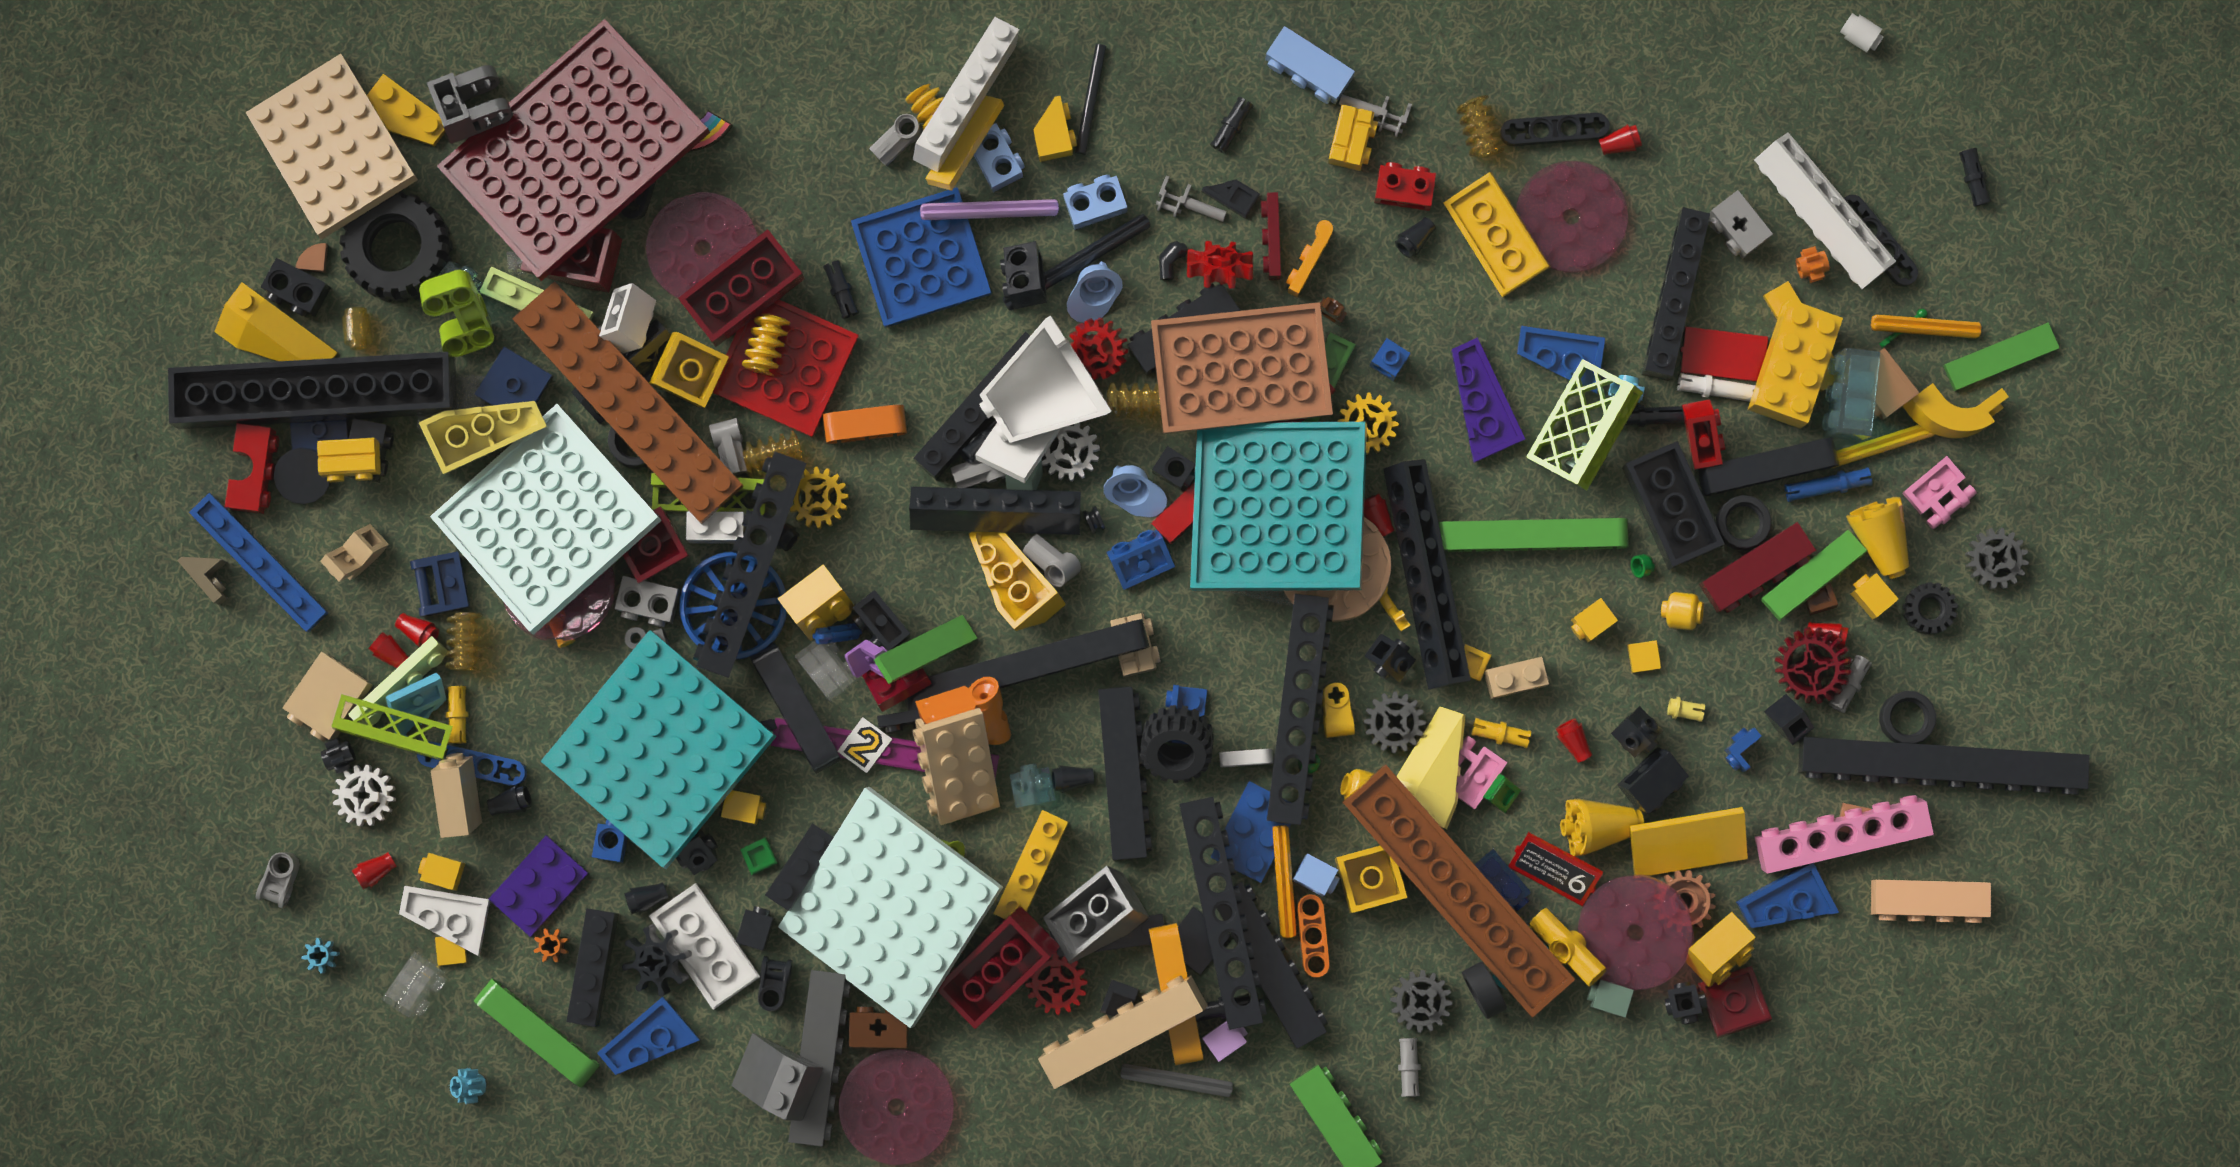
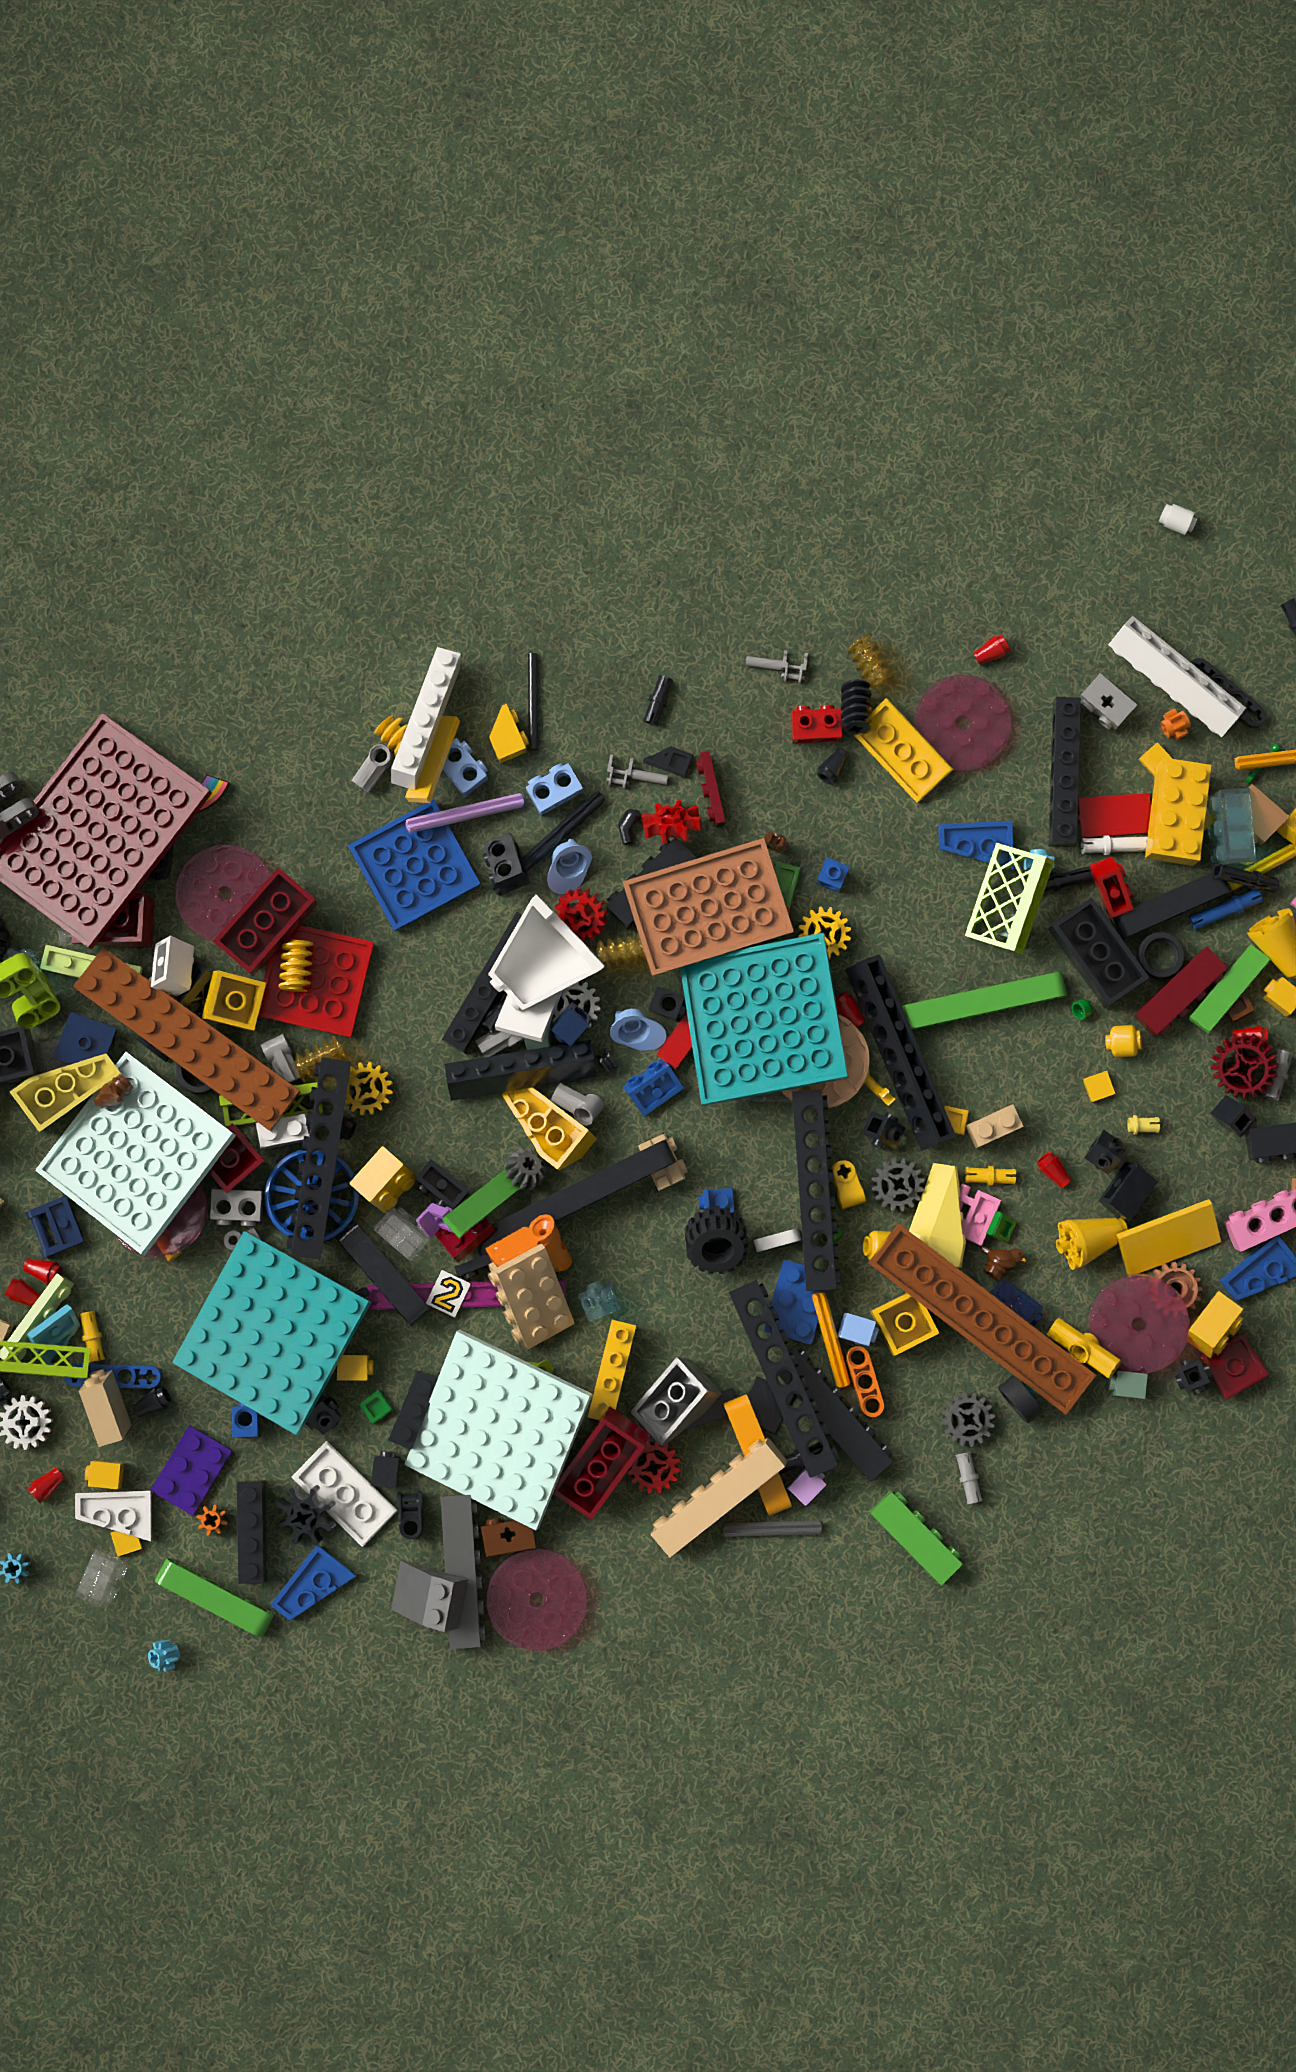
camera: 15 degrees left, 0 degrees up
clear yellow piece [445,612,483,671] -> none
black cone [624,882,668,915] -> none
blue axle [813,623,862,645] -> none
black pin [823,260,859,319] -> none
orange beam [823,405,907,444] -> none
black cone [1052,765,1094,793] -> none
black brick [1098,687,1152,861] -> none
black panel [1100,980,1139,1017] -> none
light blue brick [1265,26,1355,104] -> none
light orange plate [1286,220,1333,298] -> none
yellow brick [1328,105,1378,171] -> none
dark purple wing [1451,337,1525,464] -> none
black beam [1500,113,1610,146] -> none
piece [1508,832,1603,906] -> none
yellow brick [1571,598,1618,643] -> none
blue bracket [1724,727,1761,772] -> none
none -> reddish brown animal [93,1074,134,1108]
none -> dark grey gear [504,1148,547,1191]
none -> dark blue brick [552,1001,591,1046]
none -> black piece [841,679,872,735]
none -> reddish brown animal [980,1244,1026,1281]
none -> black pin [1212,863,1280,893]

